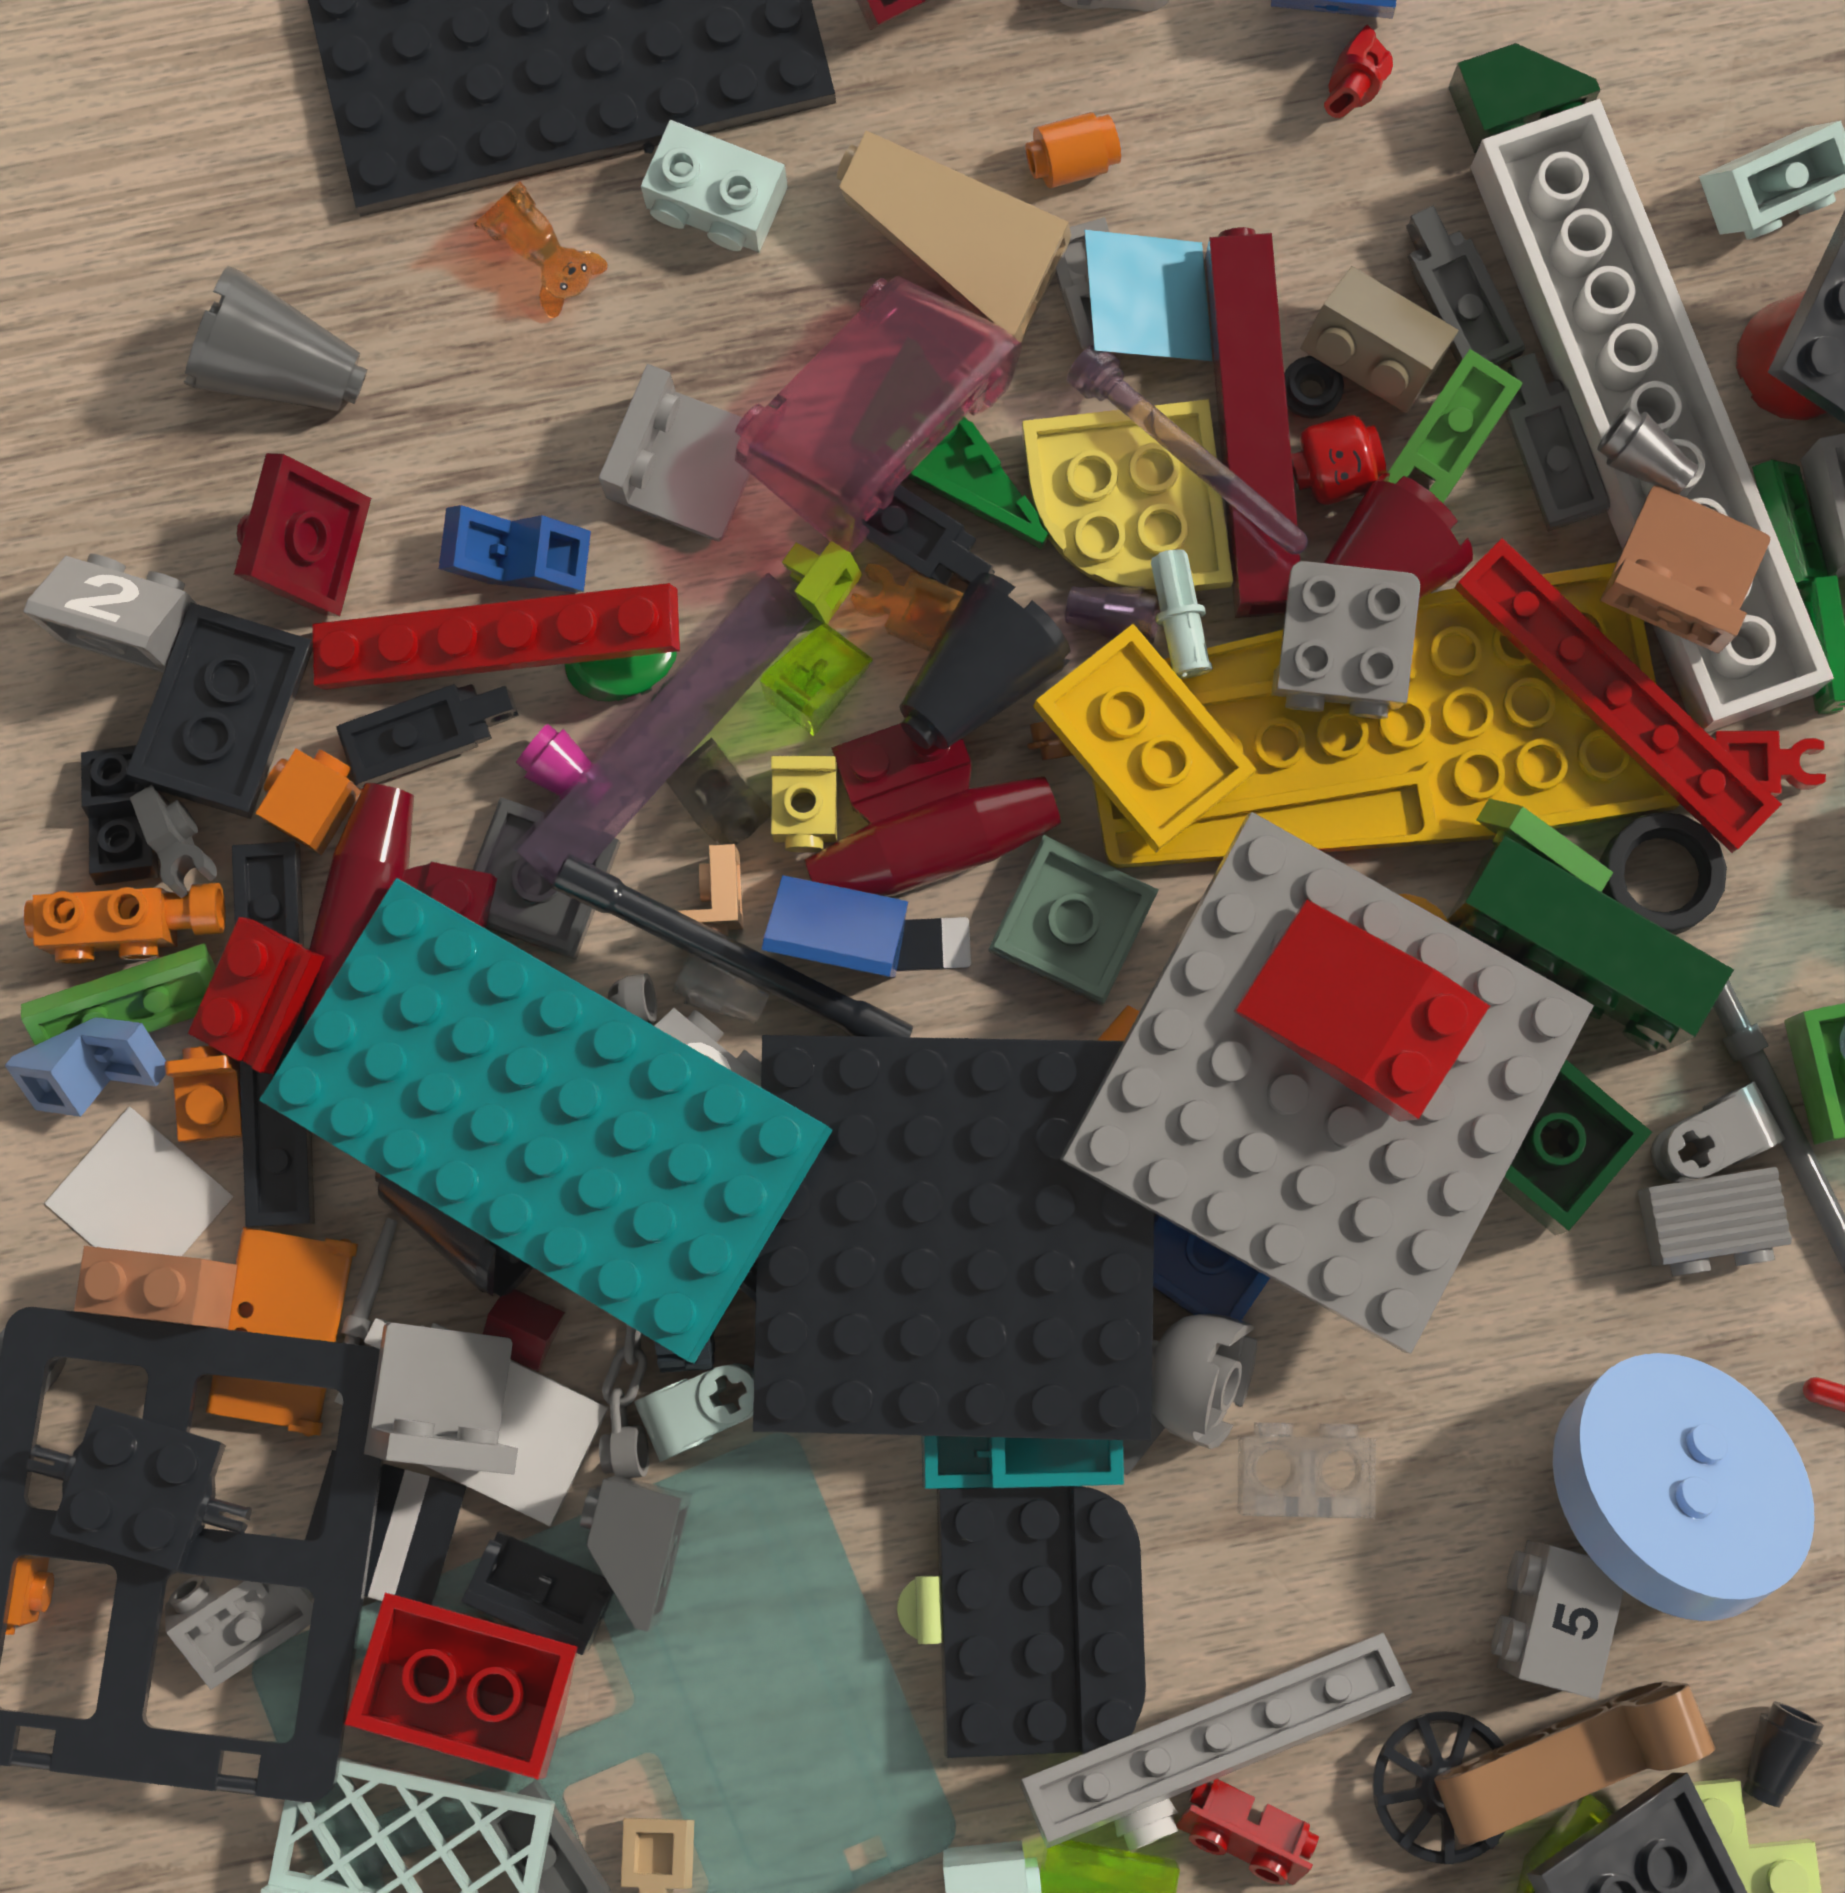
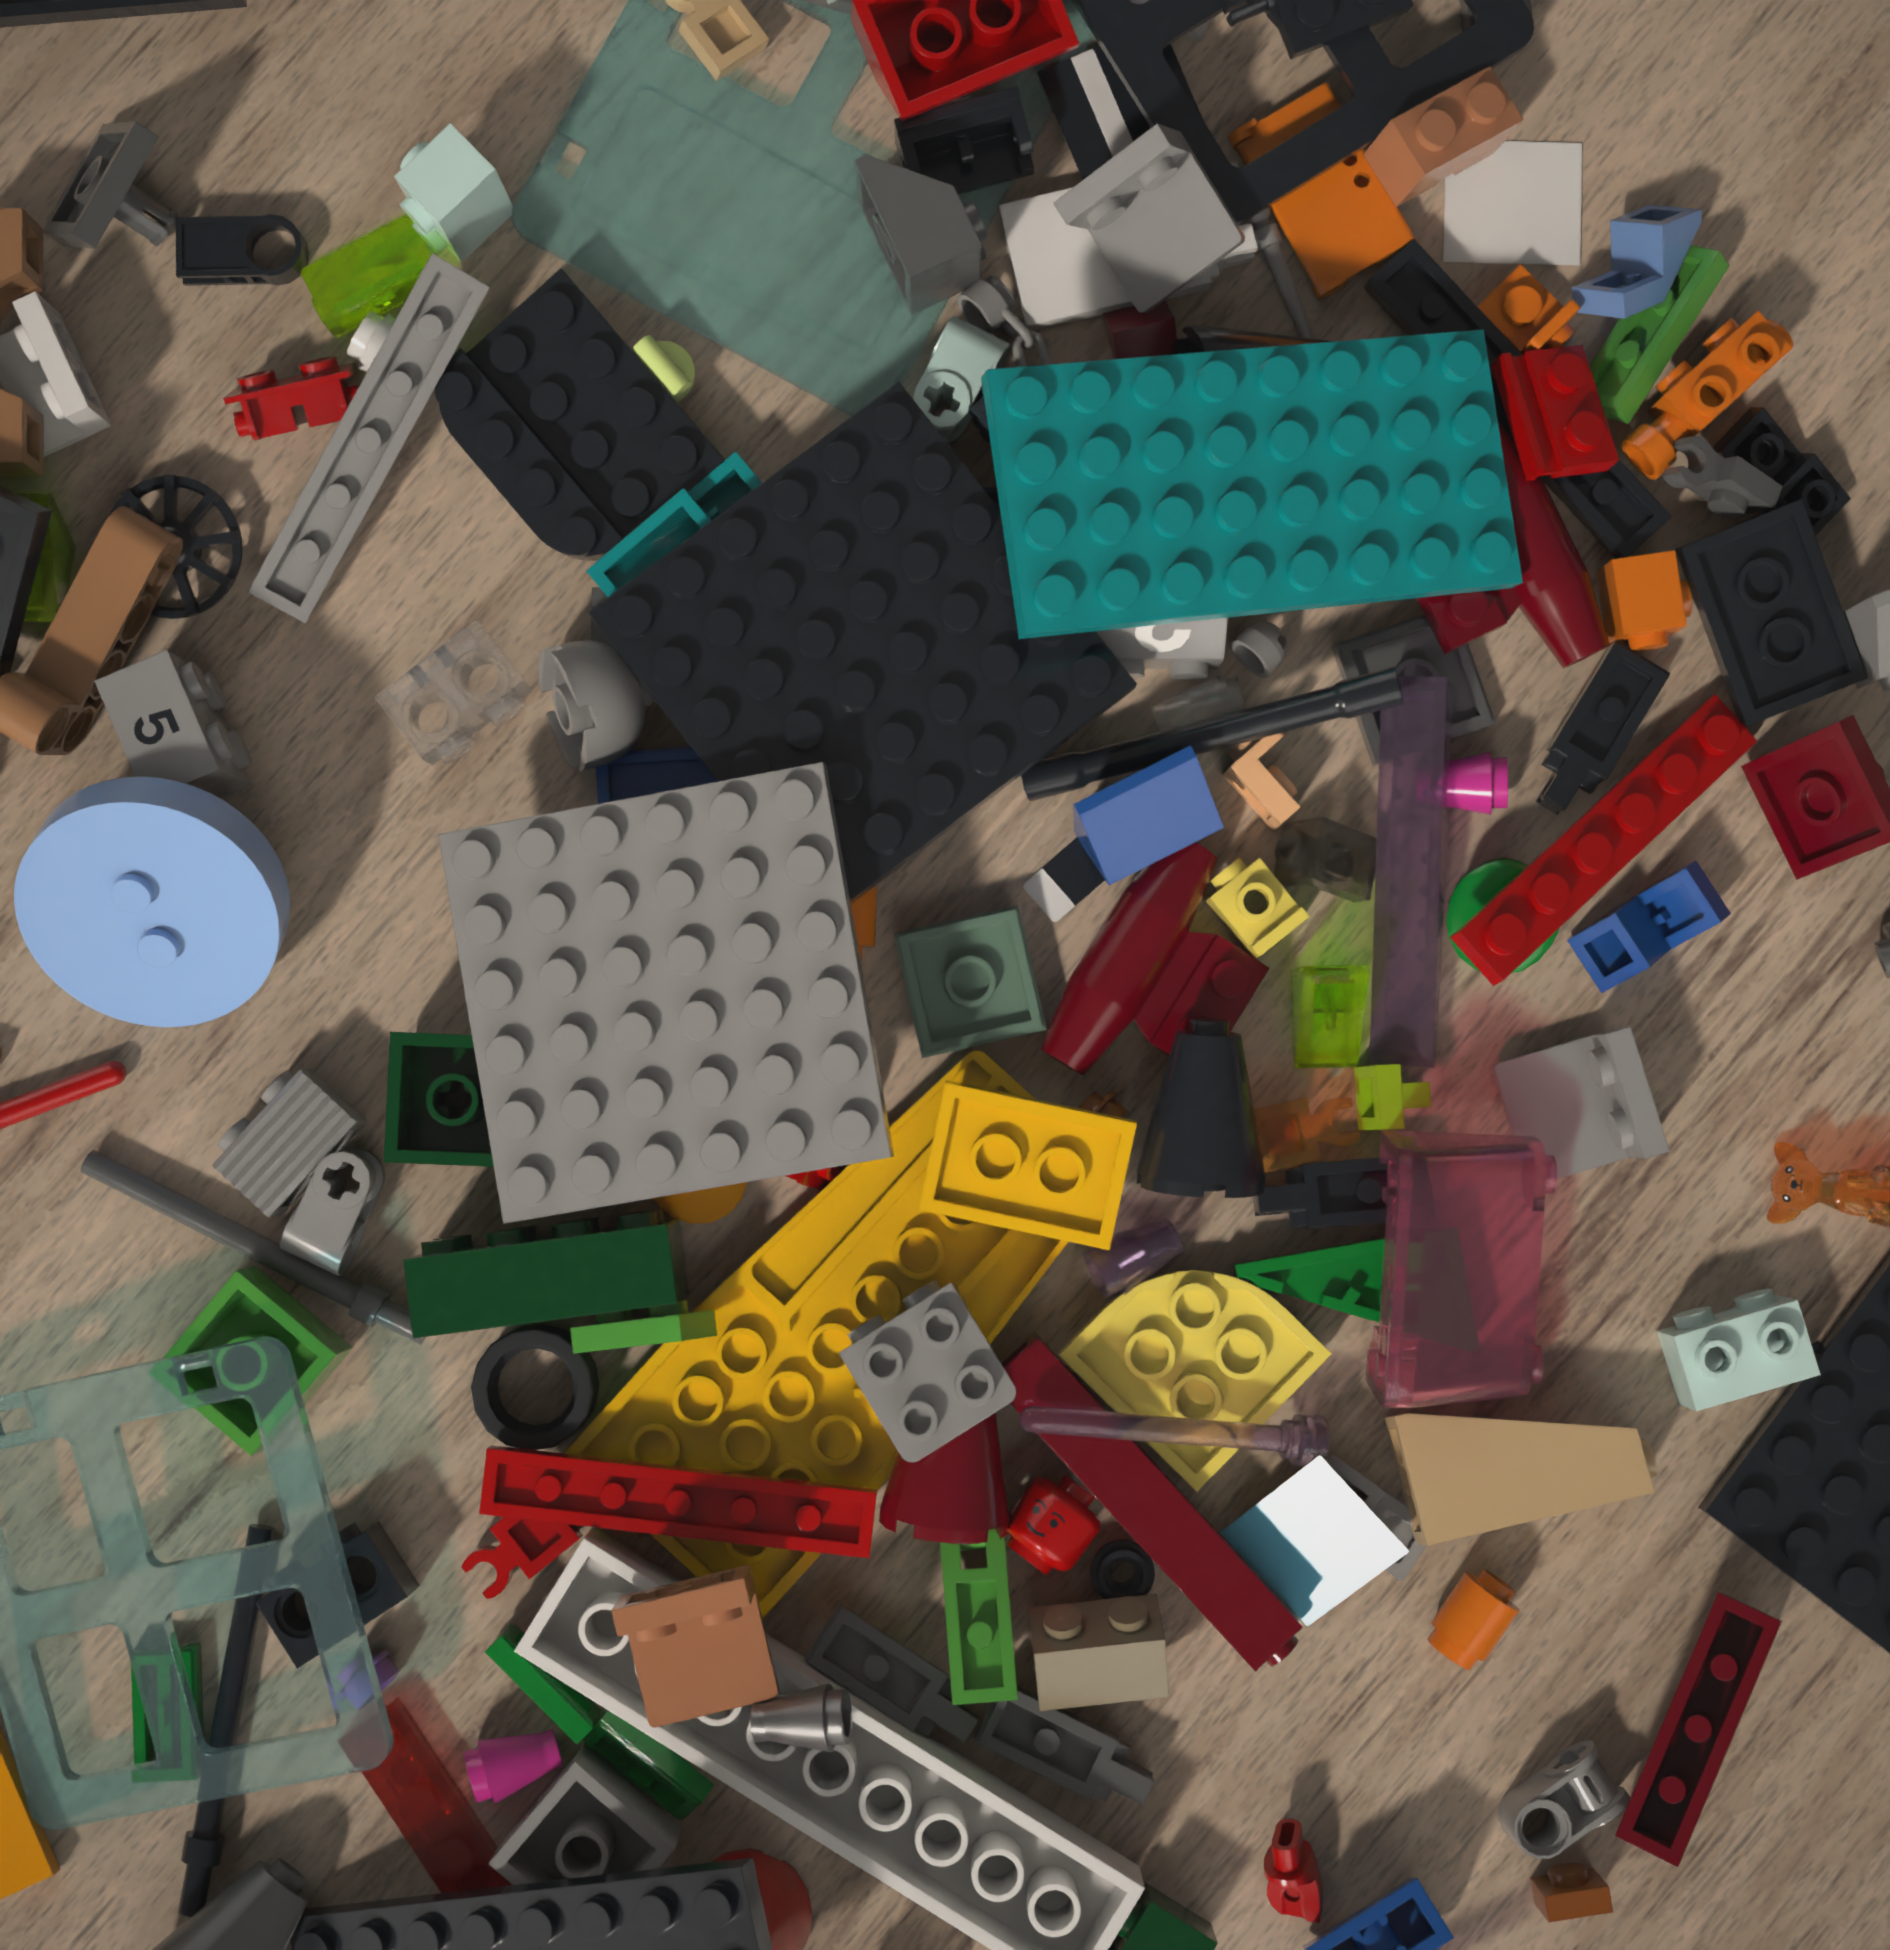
camera: 135 degrees right, 5 degrees up
light aqua axle [1151,550,1212,679] -> none
red slope [1234,900,1490,1122] -> none

